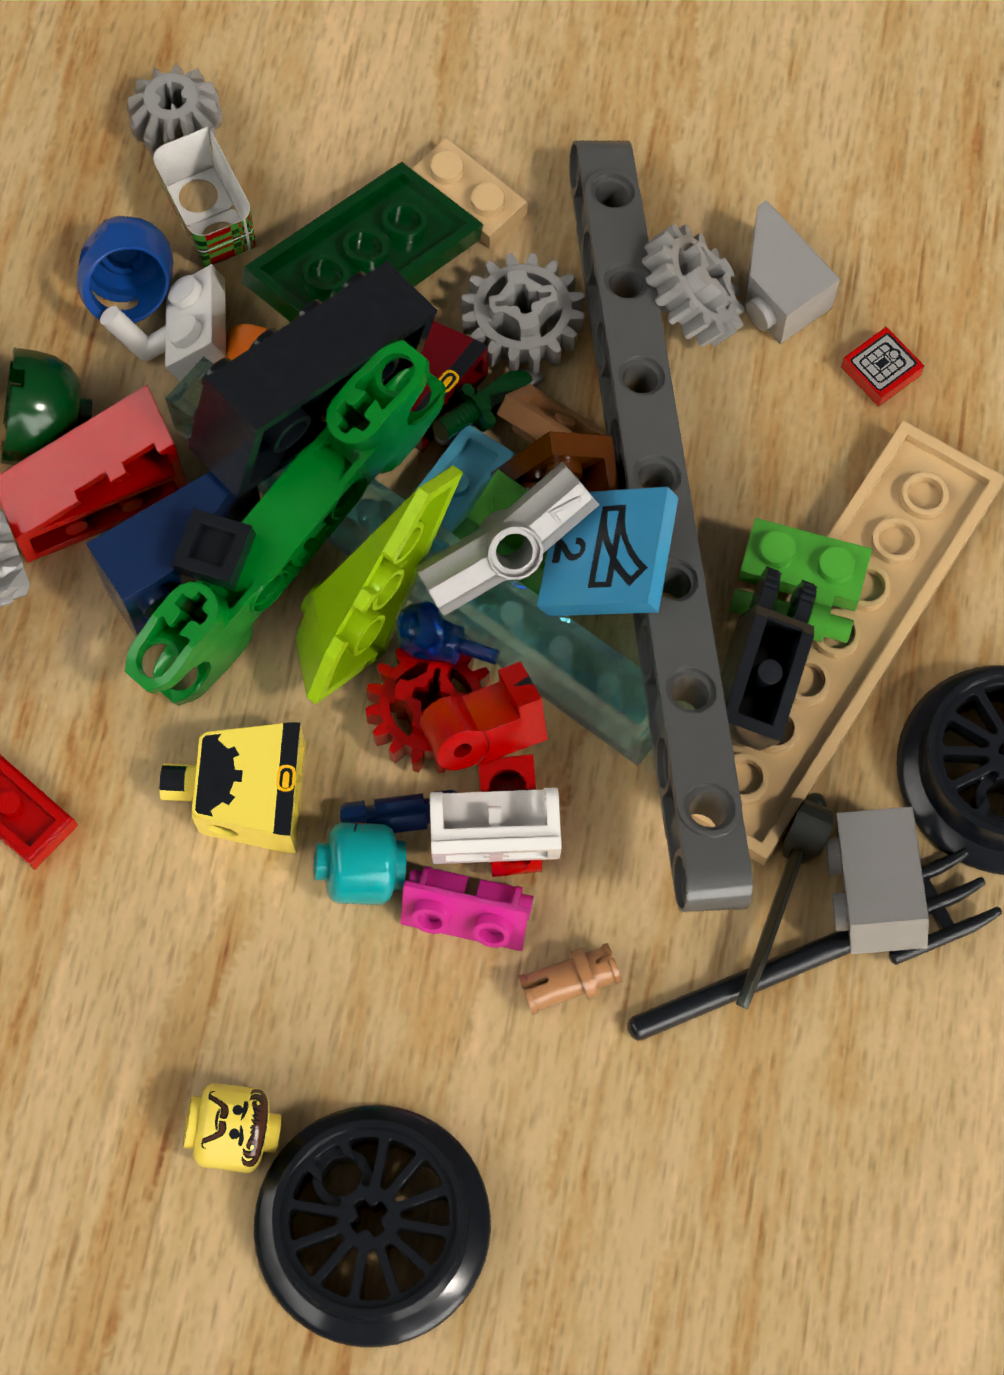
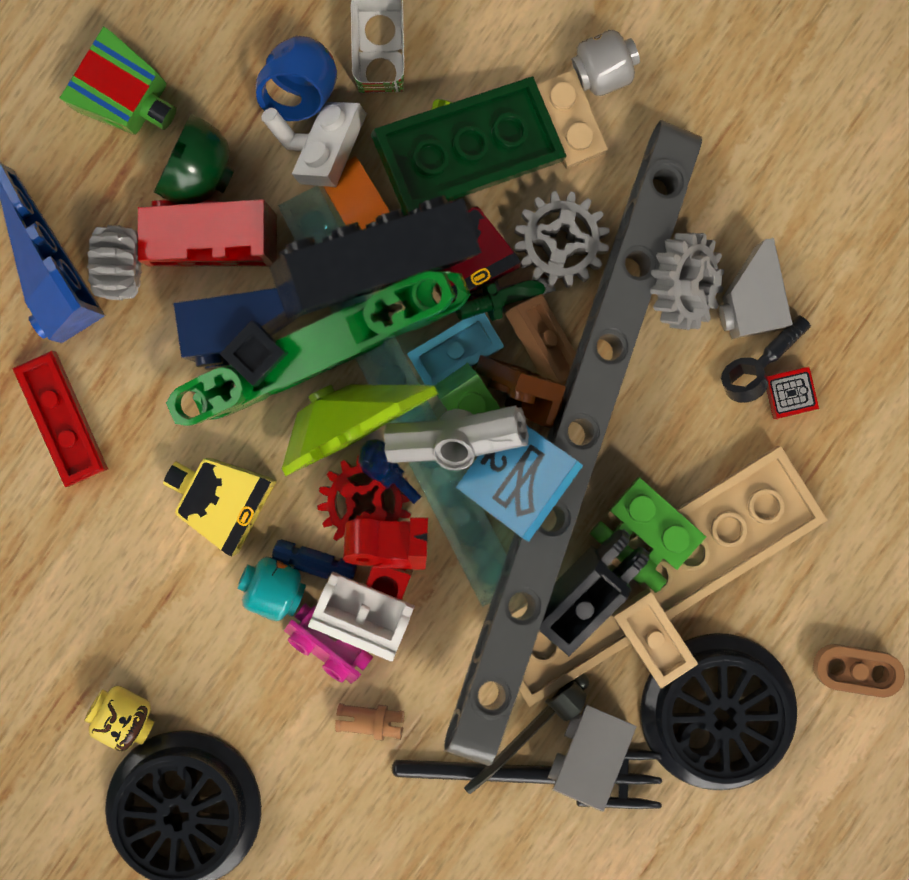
camera: 25 degrees right, 20 degrees up
none -> light grey head [571,30,640,96]
none -> tan plate [612,588,698,688]
none -> black piece [721,315,811,403]

